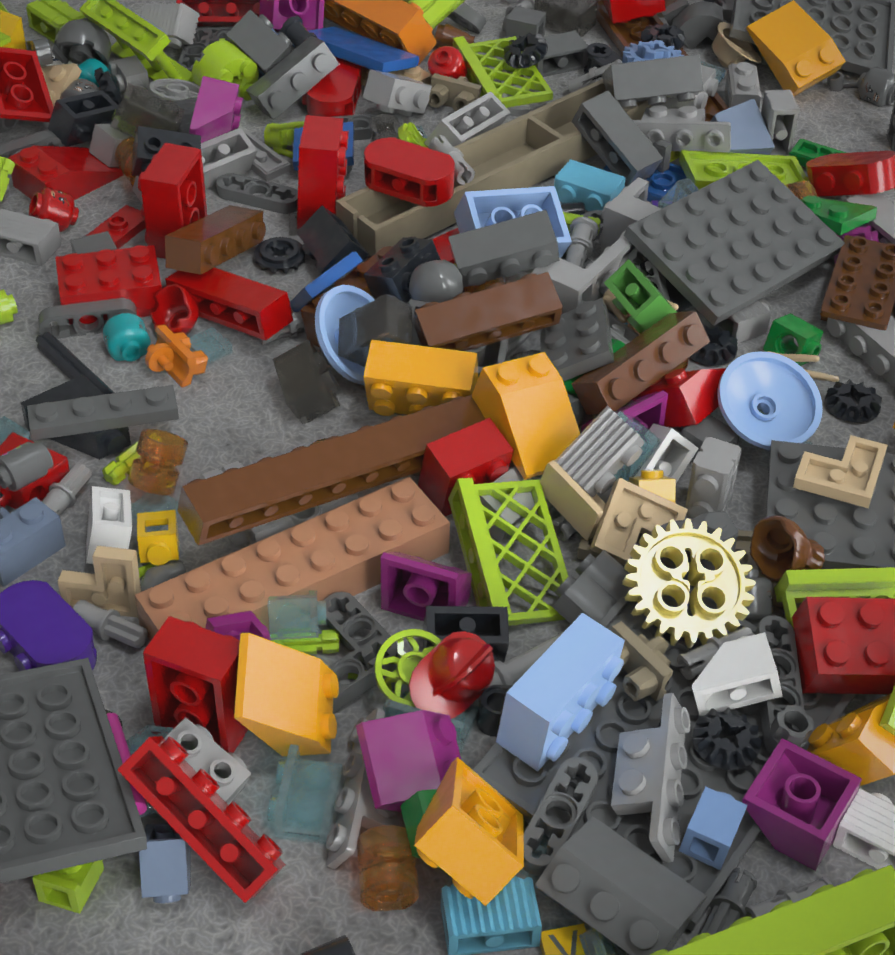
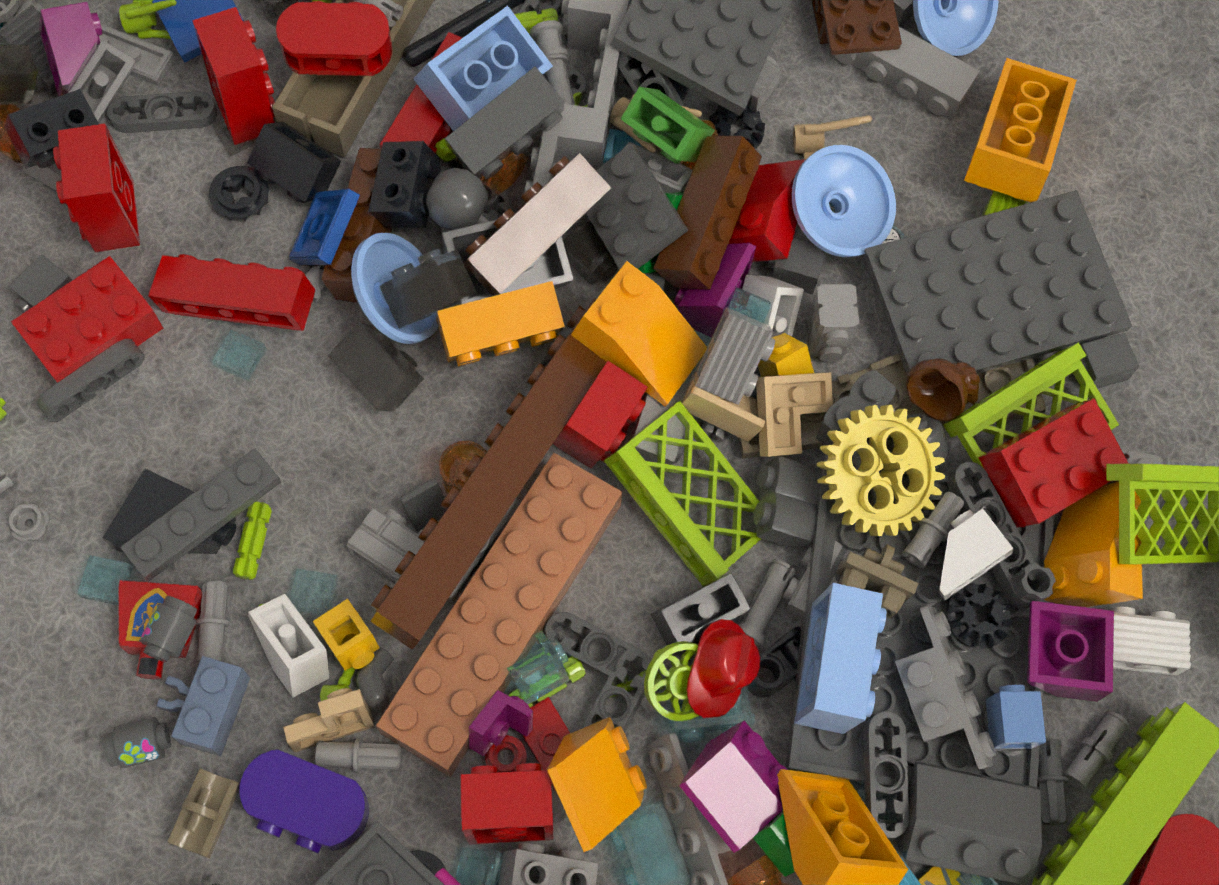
camera: 30 degrees left, 25 degrees up
black axle [36,332,115,395] -> none
red plate [86,205,146,249] -> none
teal head [103,313,151,361] -> none
clear orange wheel [128,429,189,495] -> none
orange hips [145,325,208,387] -> none
red hair [150,284,199,335] -> none
reddish brown brick [165,205,266,274] -> none
magenta slope [380,552,472,621] -> none
green brick [763,313,824,366] -> none
tan plate [793,435,888,508] -> none
black gear [825,379,882,423] -> none

